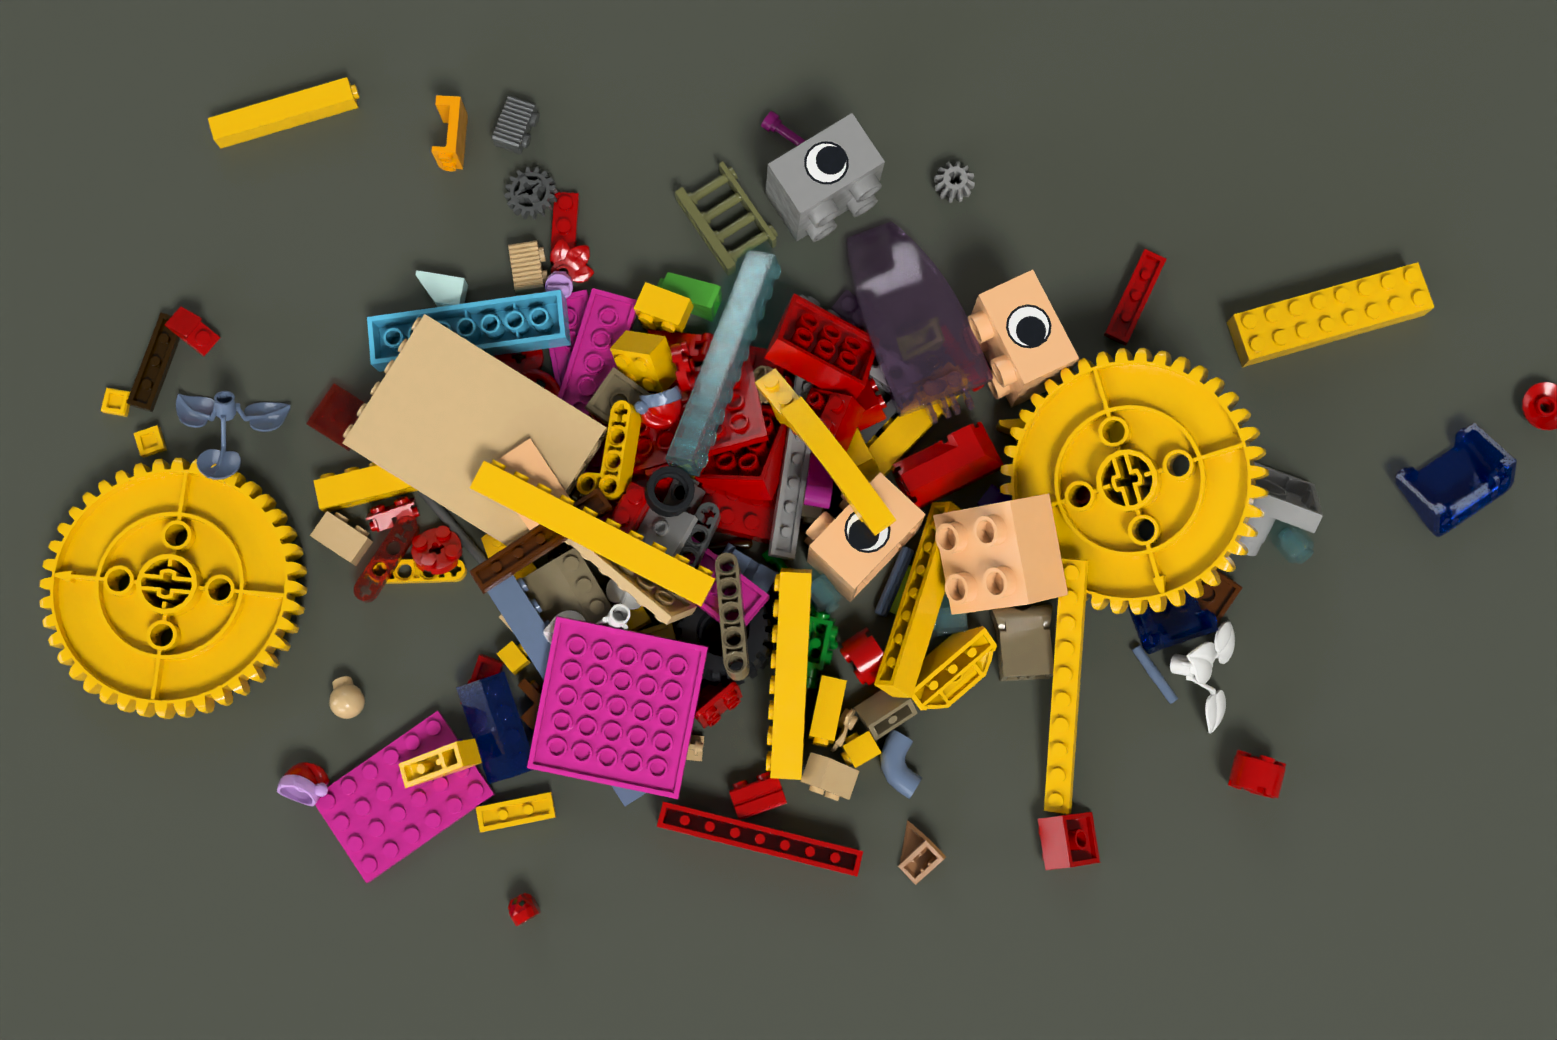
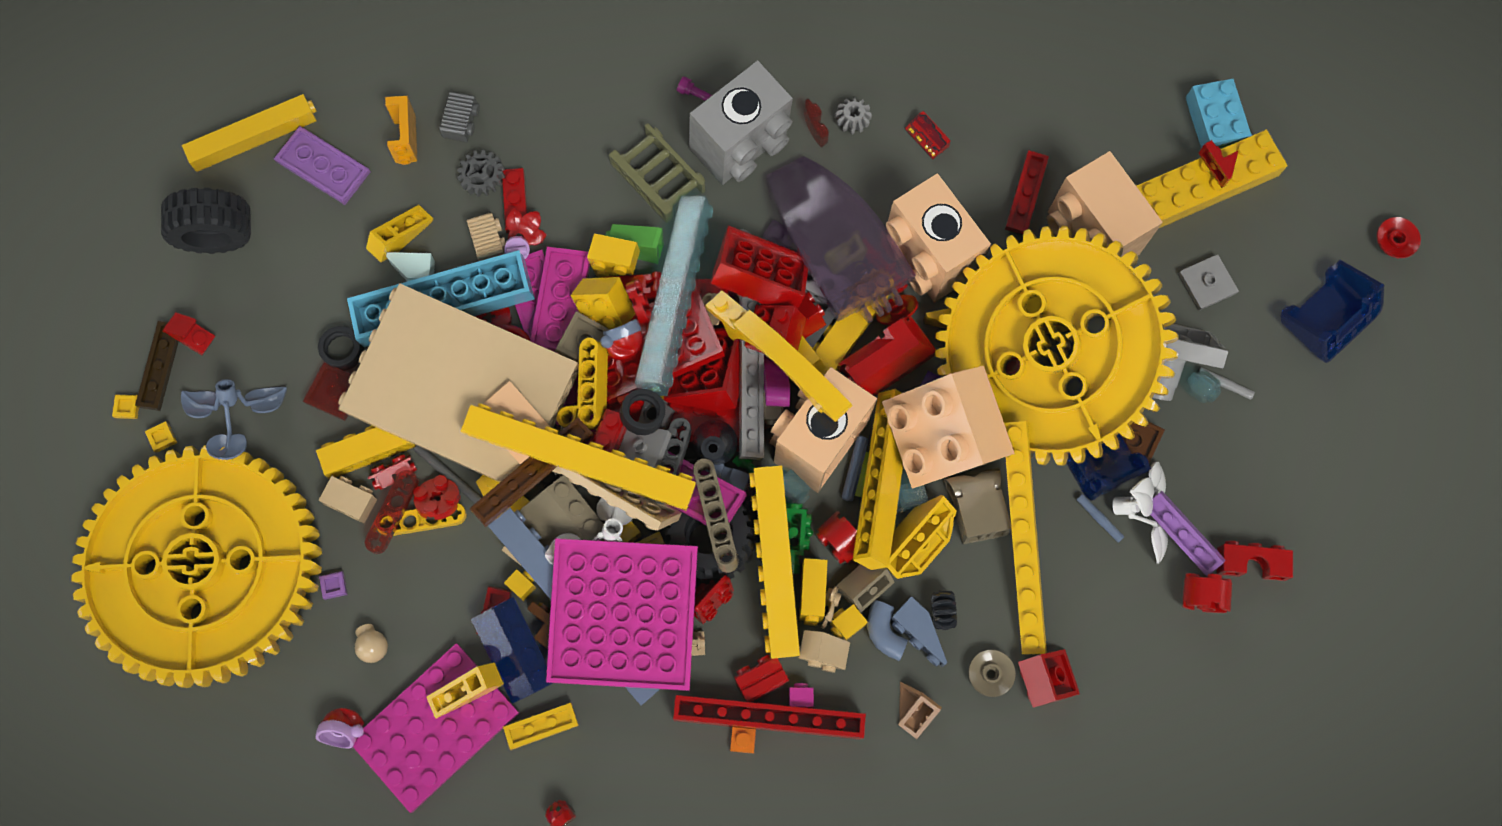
camera: 10 degrees left, 5 degrees down
none -> black tyre [161,188,251,254]
none -> medium lavender tile [274,126,370,205]
none -> black tyre [318,326,364,371]
none -> medium lavender tile [319,571,348,600]
none -> yellow slope [366,205,434,262]
none -> black cone [692,420,738,465]
none -> orange plate [730,727,756,754]
none -> dark pink plate [789,683,814,708]
none -> clear red slope [804,99,829,148]
none -> red dish [876,295,918,325]
none -> sand blue slope [891,596,947,667]
none -> slope [905,111,951,159]
none -> black gear [931,590,957,630]
none -> dark tan dish [968,650,1016,697]
none -> light nougat brick [1047,151,1163,257]
none -> medium lavender fence [1150,491,1226,576]
none -> light grey plate [1178,254,1239,311]
none -> medium azure brick [1185,79,1252,149]
none -> light grey piece [1197,367,1255,400]
none -> red slope [1198,140,1238,188]
none -> red arch [1217,541,1293,581]

